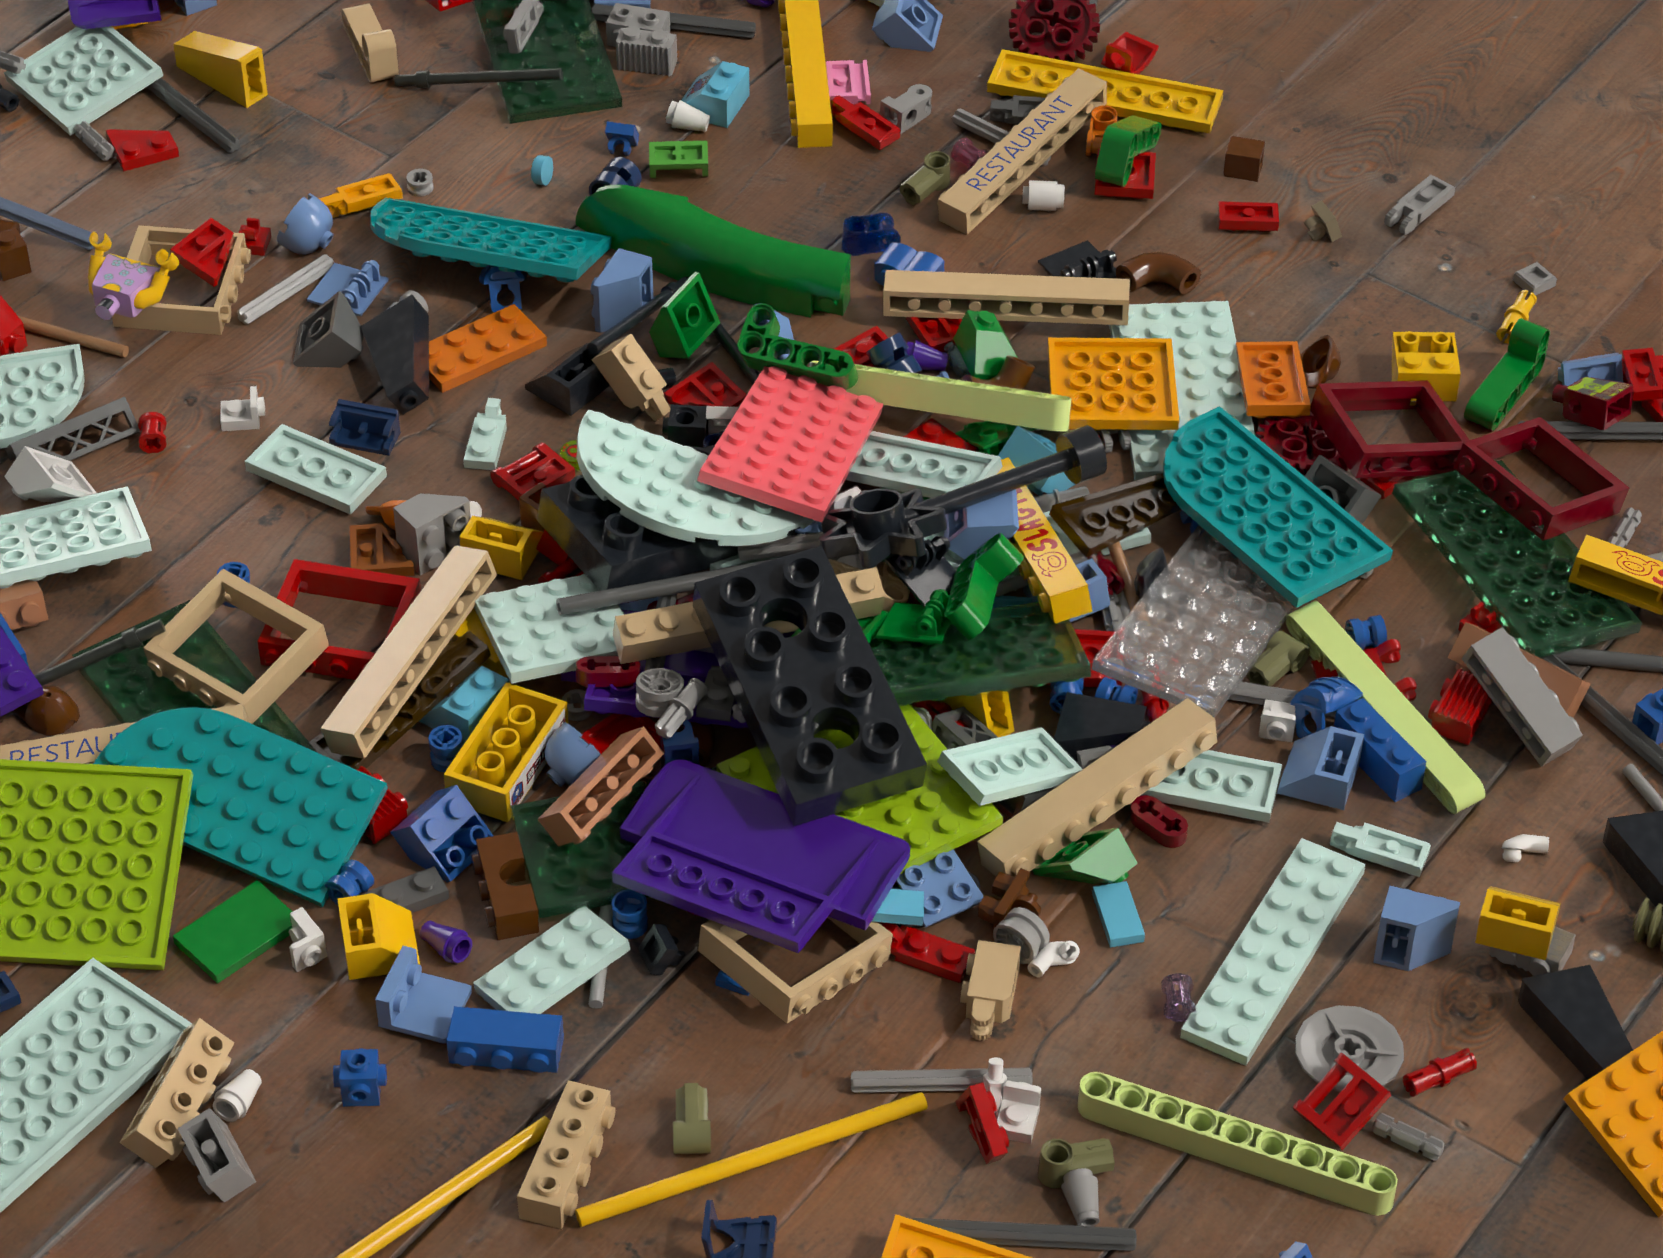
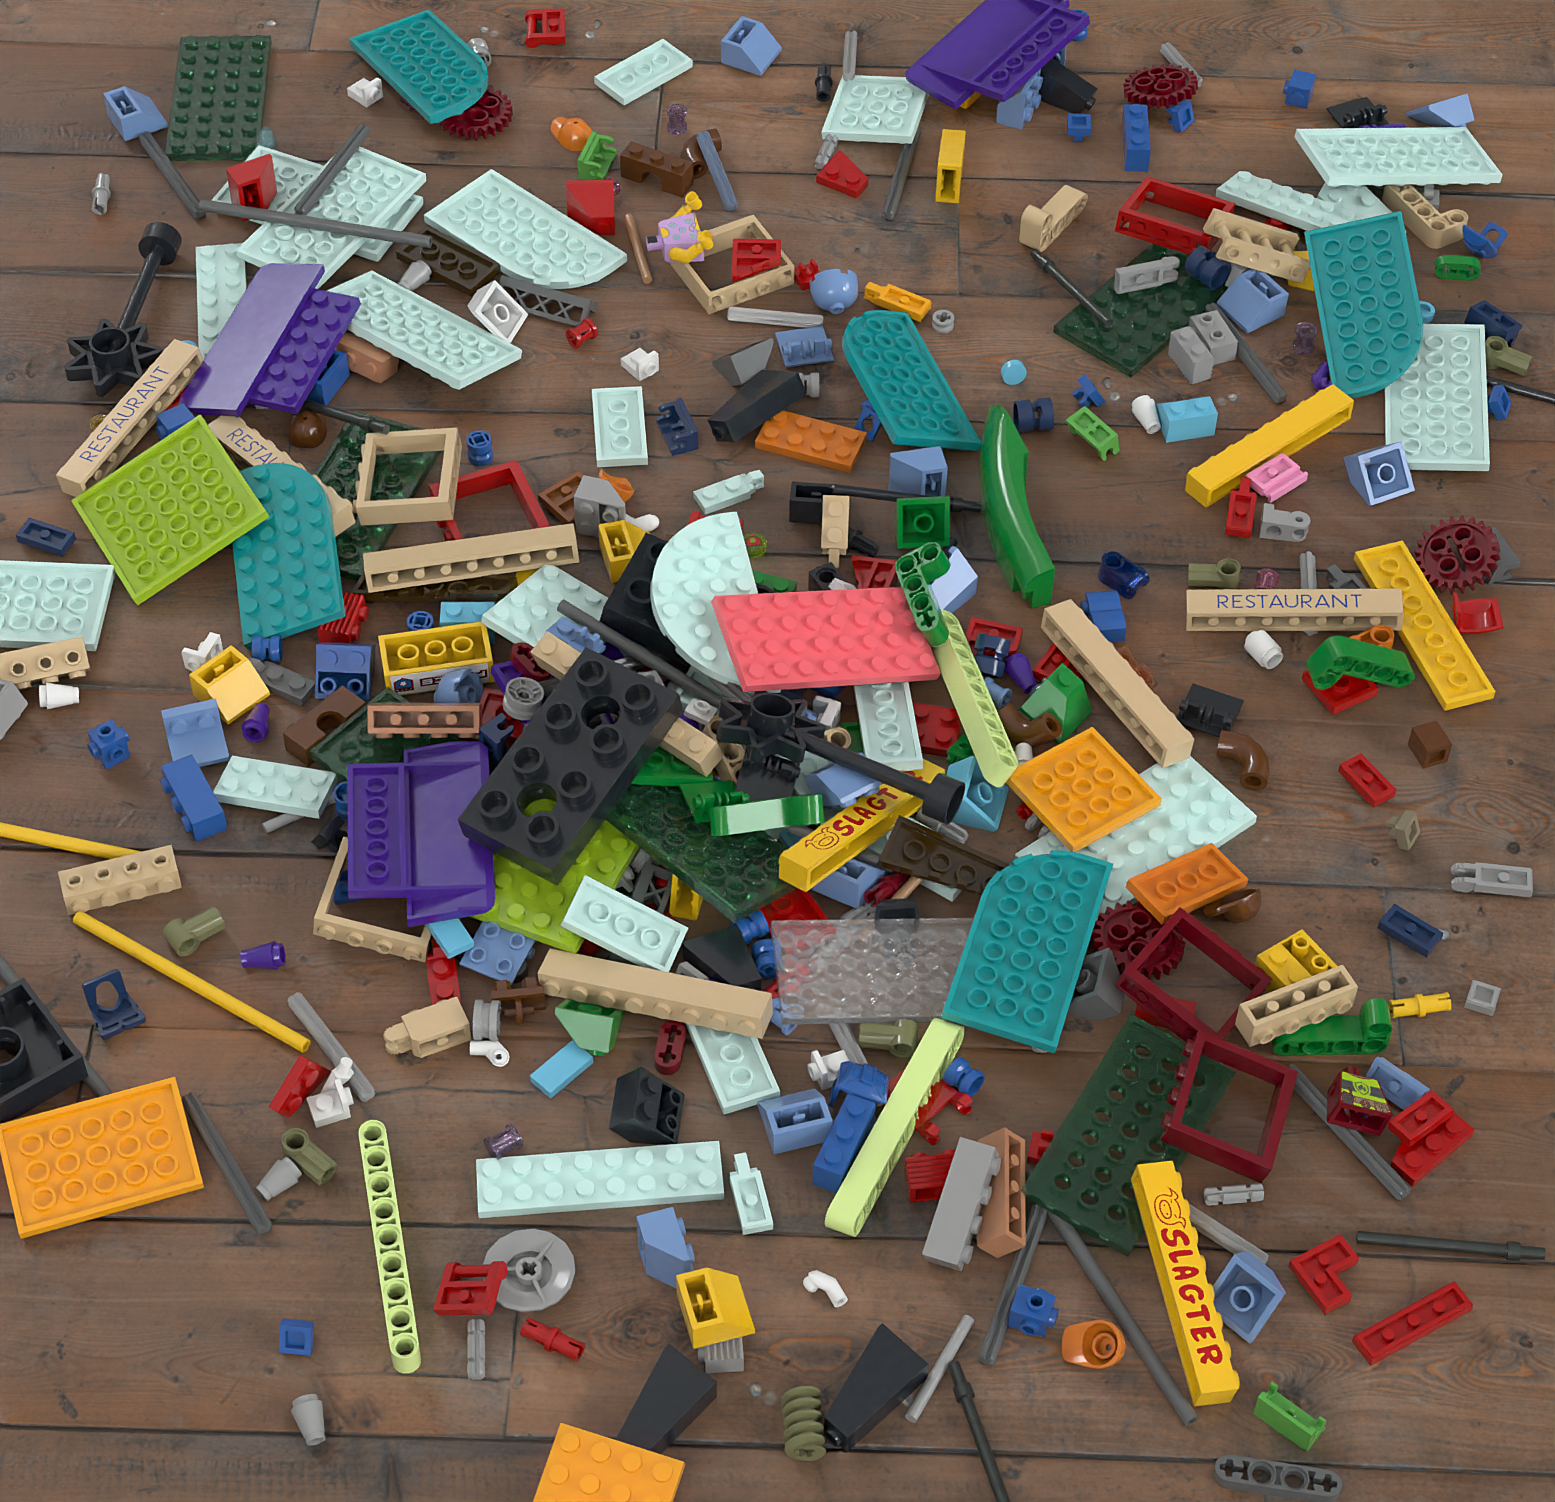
camera: 55 degrees right, 5 degrees up
green tile [173,880,293,984] -> none
light grey axle [655,678,708,739] -> none
none -> dark purple cone [240,941,286,970]
none -> medium blue plate [546,617,606,654]
none -> black slope [609,1067,685,1145]
none -> tan brick [1235,965,1358,1047]
none -> dark blue plate [1377,904,1443,958]

